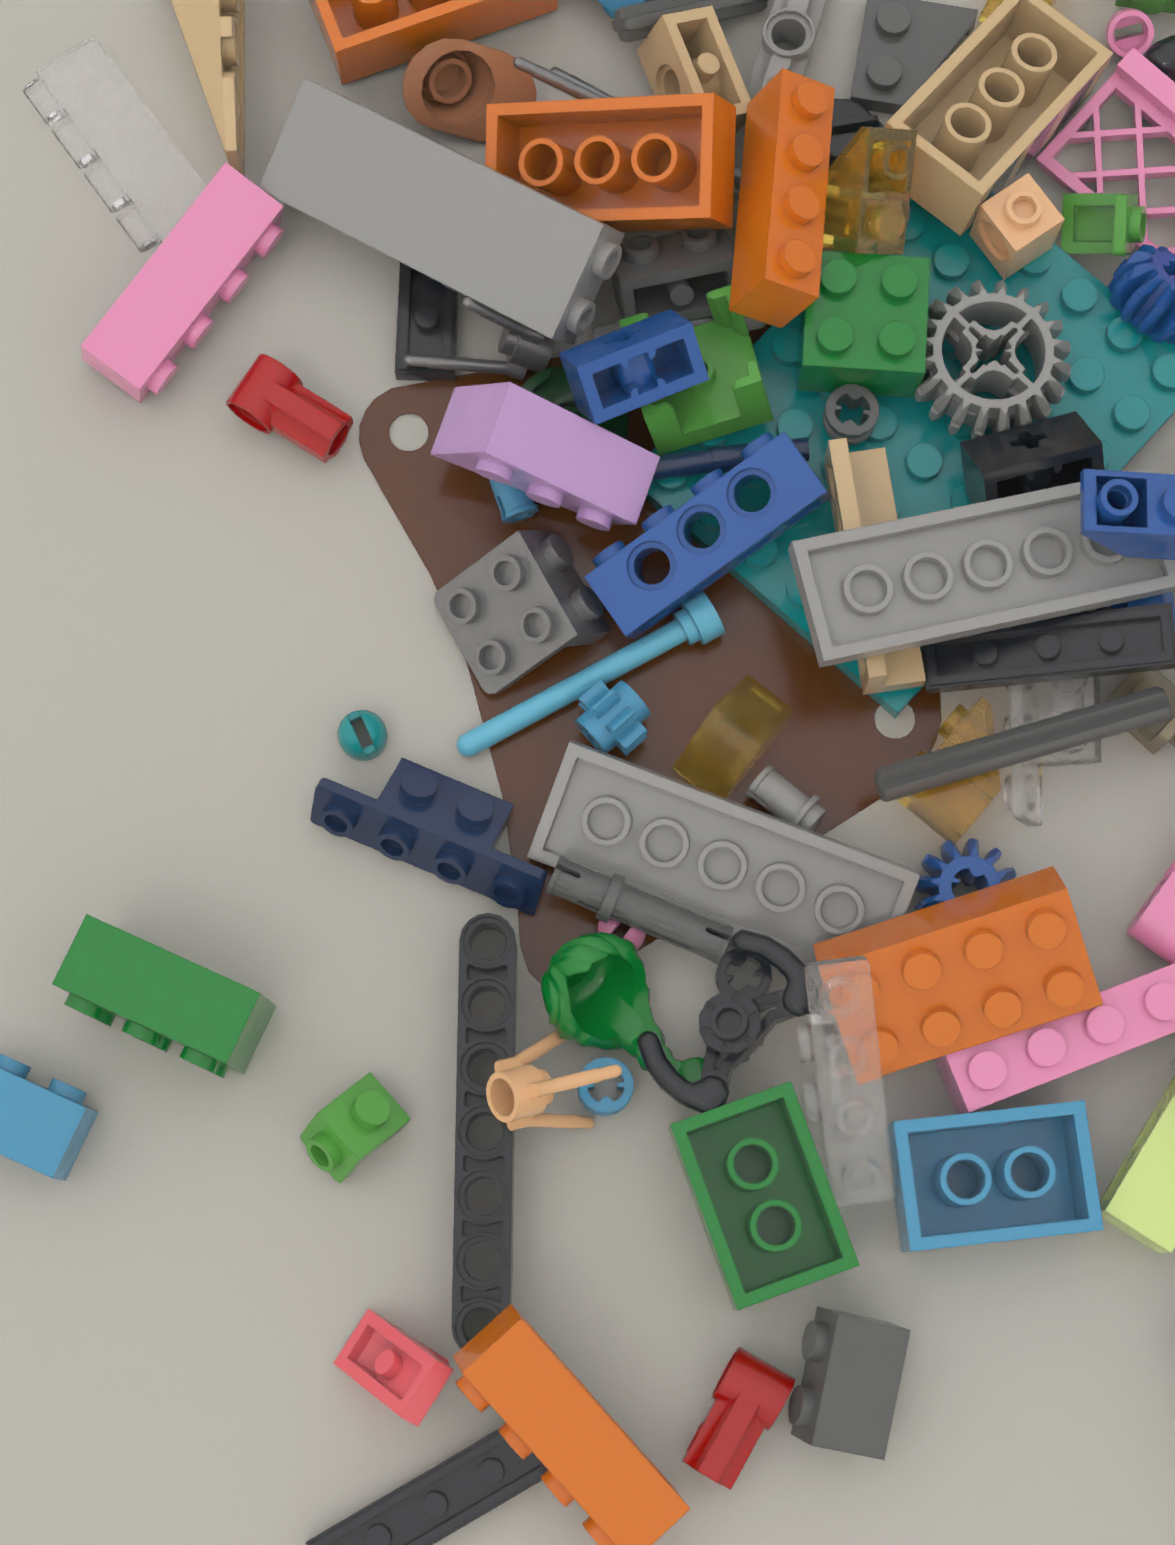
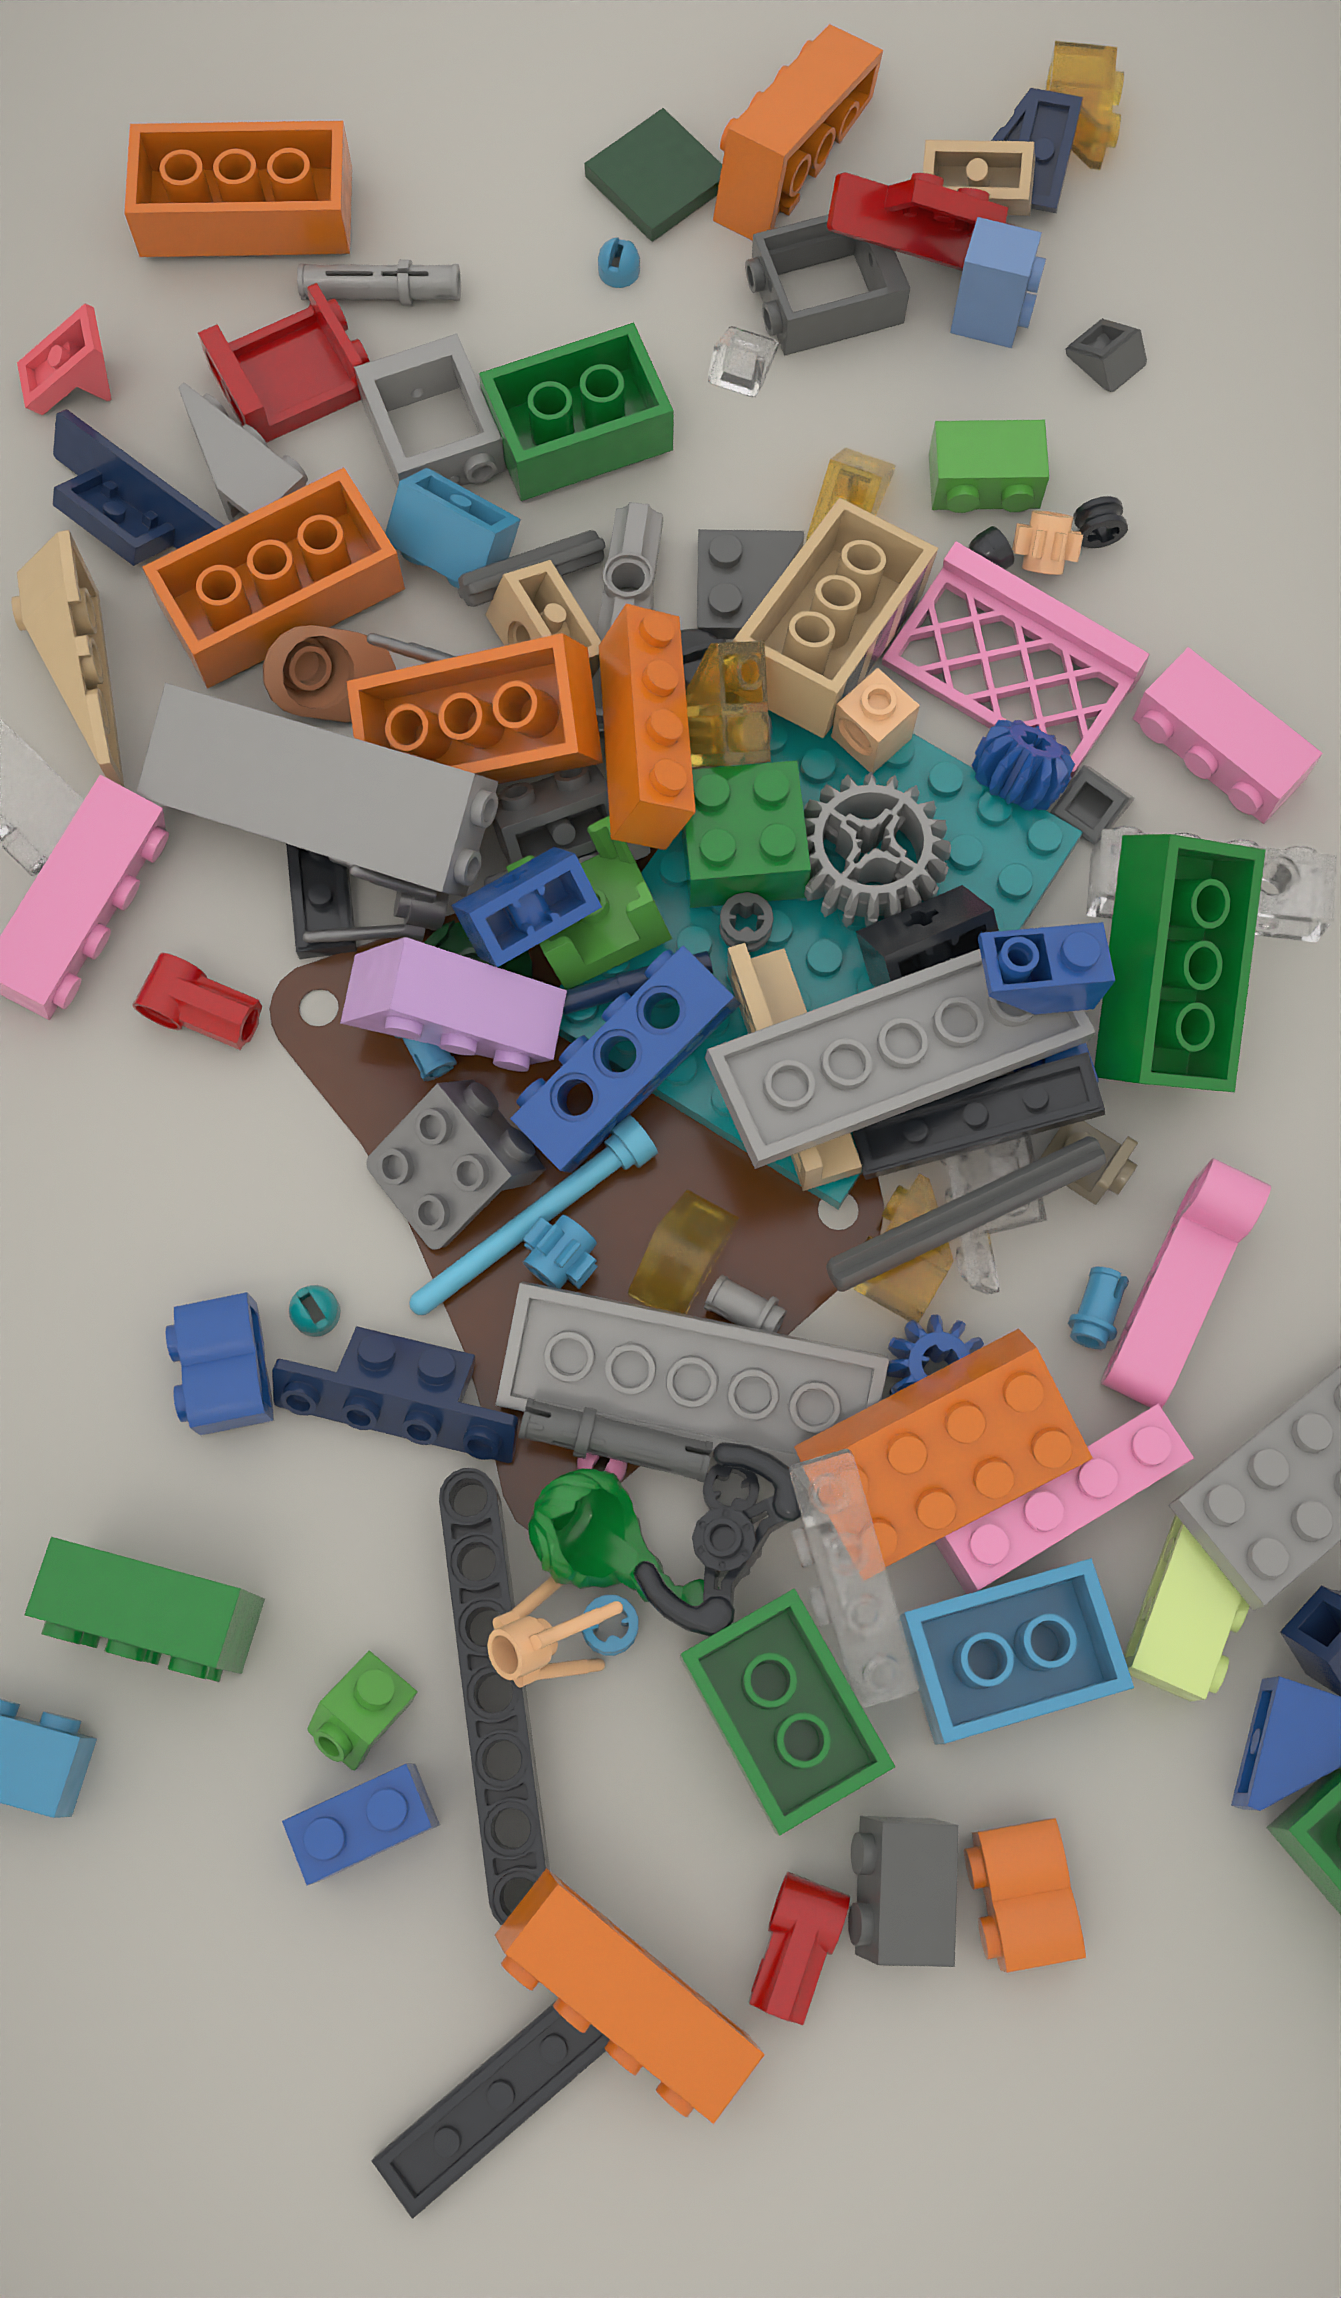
camera: 10 degrees left, 5 degrees down
coral slope [334,1308,454,1426] -> none
bright green bracket [1061,193,1147,256] -> none
bright pink hinge [1105,8,1154,57] -> none
none -> blue brick [165,1292,274,1436]
none -> blue brick [282,1763,440,1886]
none -> orange brick [964,1818,1086,1973]
none -> dark azure pin [1068,1266,1129,1350]

